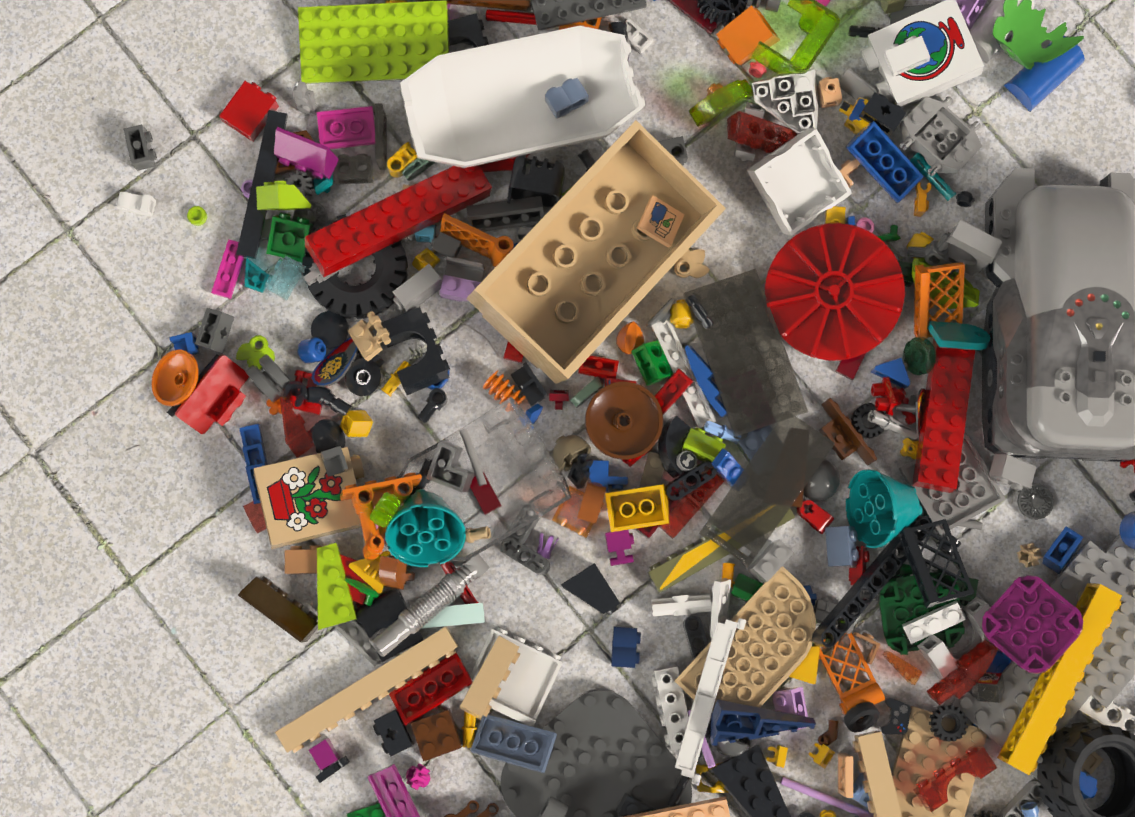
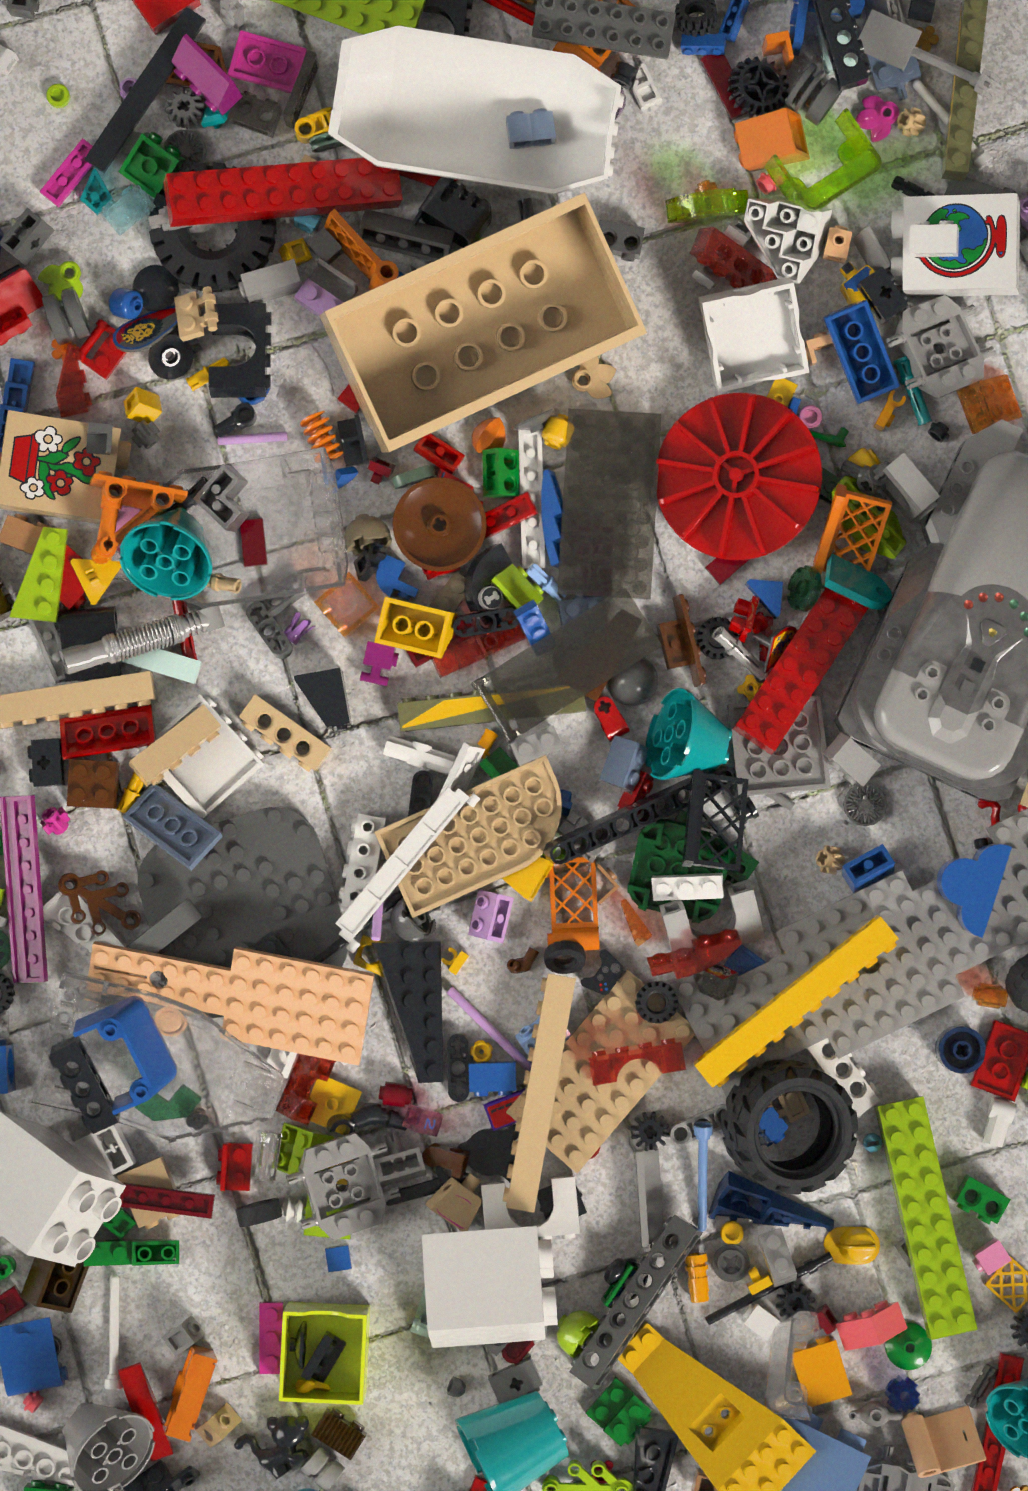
camera: 25 degrees right, 5 degrees up
lime slope [256,181,311,210] -> none
black piece [283,381,352,416] -> none
black dish [310,419,346,453] -> none
green bar [345,578,379,606] -> none
clear neon green gear [370,492,401,528] -> none
dark orange brick [379,555,415,589] -> none
light grey bar [460,429,487,486] -> none
dark orange brick [577,482,606,524] -> none
dark blue brick [611,626,641,668] -> none
light nougat tile [637,195,685,248] -> none
black axle [685,294,714,329] -> none
dark blue wedge [711,699,816,746] -> none
yellow tile [809,743,835,769] -> none
light nougat tile [838,753,853,798] -> none
magenta tile [982,575,1083,674] -> none
none -> dark grey gear [131,420,160,449]
none -> lavender bar [218,432,288,445]
none -> tan brick [239,694,332,772]
none -> clear orange bracket [957,374,1022,435]

